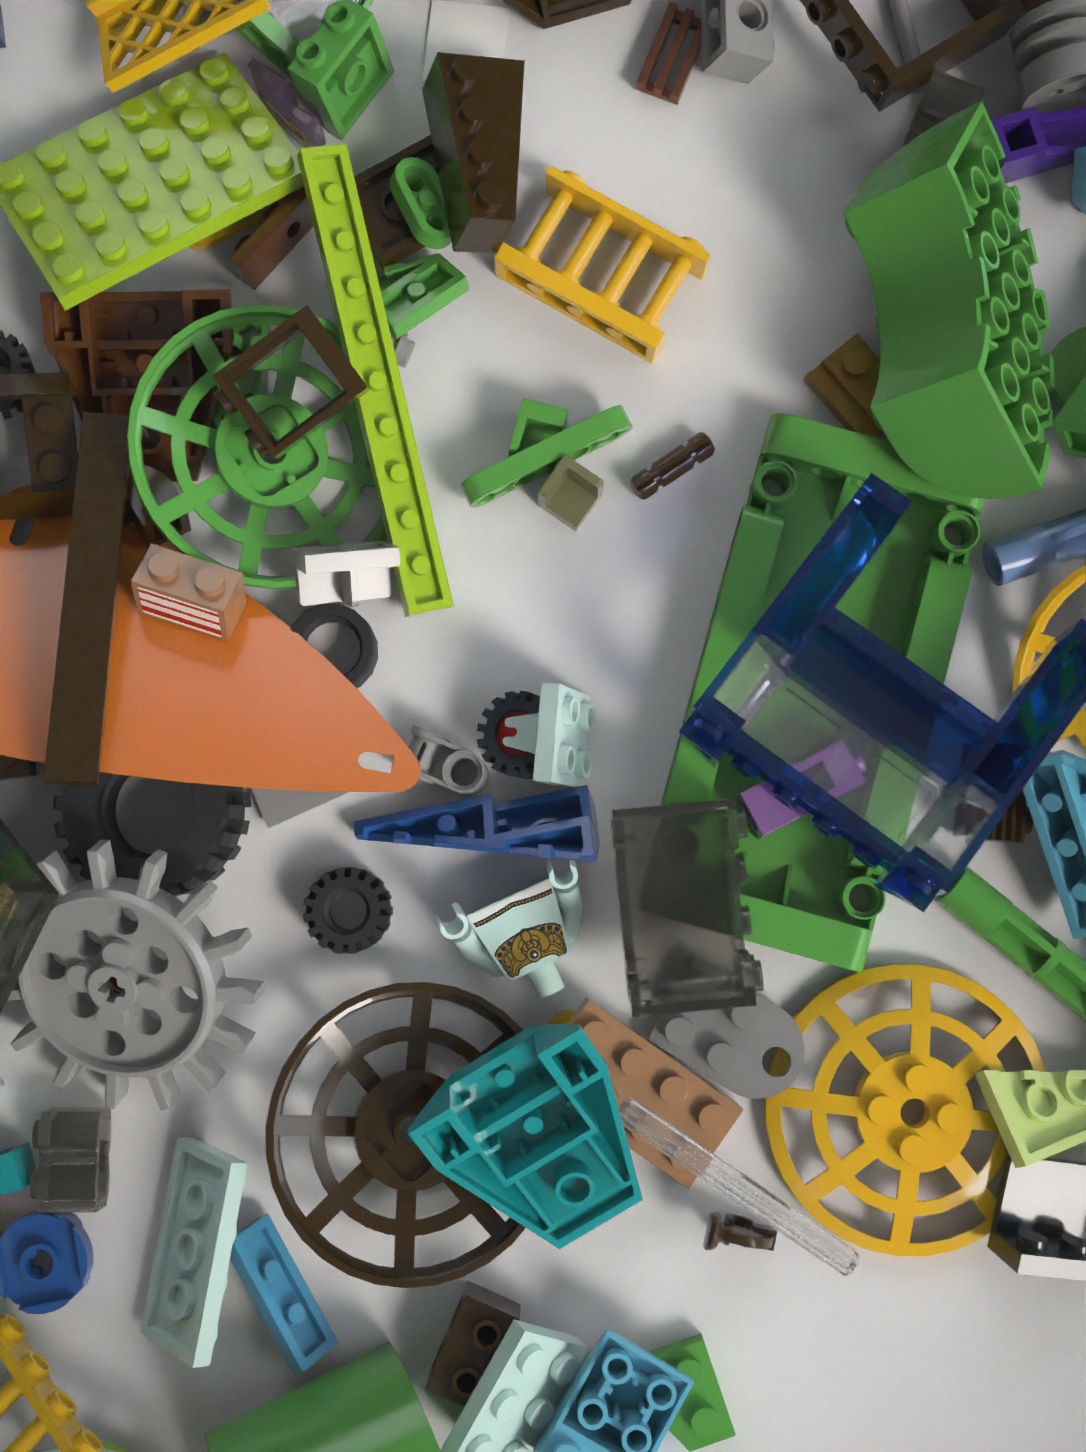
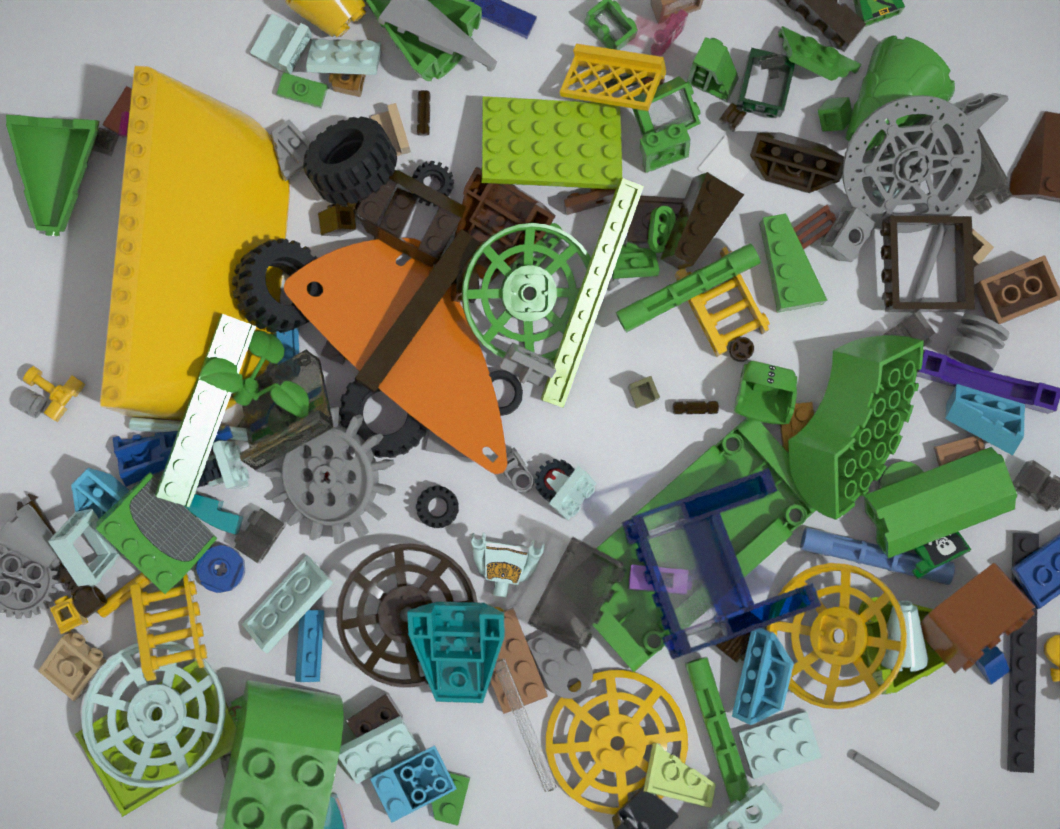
camera: 30 degrees right, 0 degrees up
medium nougat brick [131,543,246,641] -> none
dark brown window [212,305,369,459] -> none
clear purple slope [248,58,326,148] -> none
blue wedge [354,785,600,861] -> none
bright green beam [460,405,633,508] -> none
bright green panel [508,398,568,474] -> none
dark brown piece [703,1212,777,1251] -> none
none -> bright green piece [615,243,761,333]
none -> dark brown wheel [729,337,754,362]
none -> bright green piece [734,361,798,424]
none -> bright green wedge [759,213,827,313]

